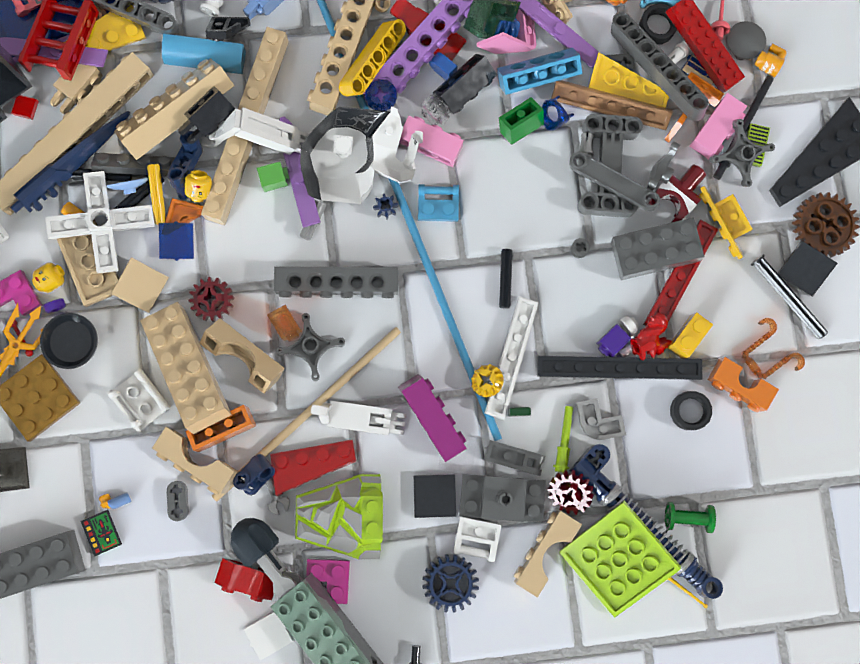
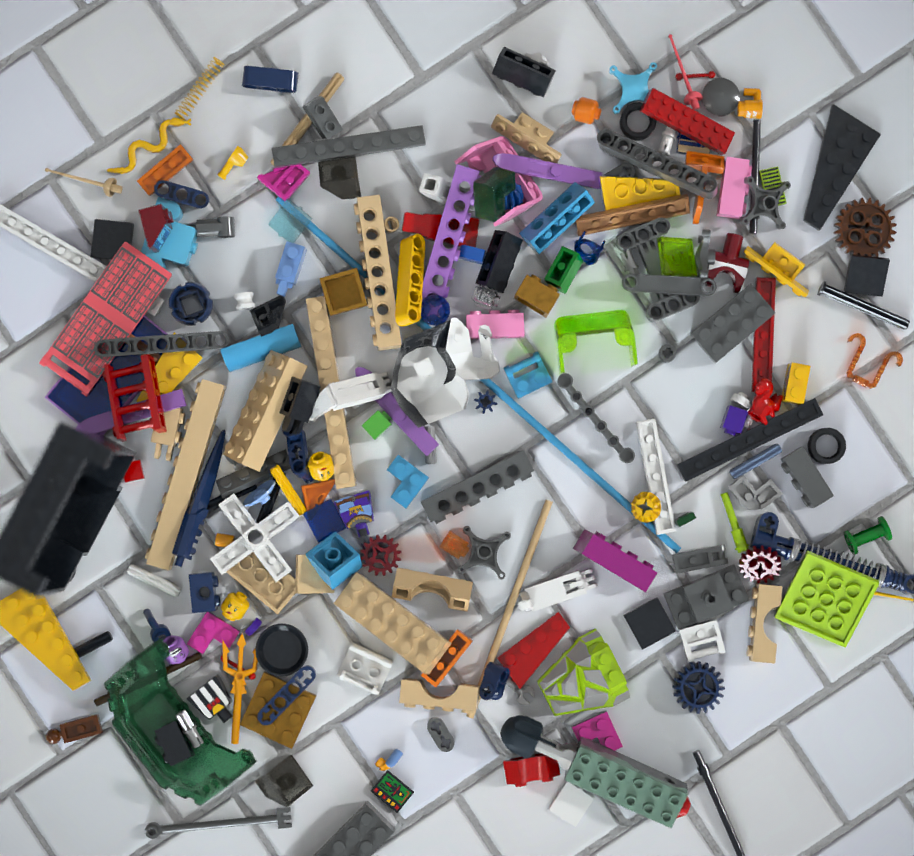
camera: 20 degrees left, 5 degrees up
black axle [499,249,512,309] -> none
orange arch [707,357,779,412] -> none
none -> dark blue brick [189,572,220,613]
none -> dark blue beam [257,665,316,725]
none -> dark azure slope [306,531,363,589]
none -> pearl gold piece [319,268,368,316]
none -> torso [334,490,374,538]
none -> dark azure brick [387,455,429,509]
none -> pearl gold piece [514,274,560,318]
none -> clear neon green windscreen [554,310,638,375]
none -> dark grey bar [557,373,635,463]
none -> clear neon green tile [657,237,697,277]
none -> red hinge [675,71,715,81]
none -> sand blue axle [729,443,782,479]
none -> dark grey brick [781,447,834,508]

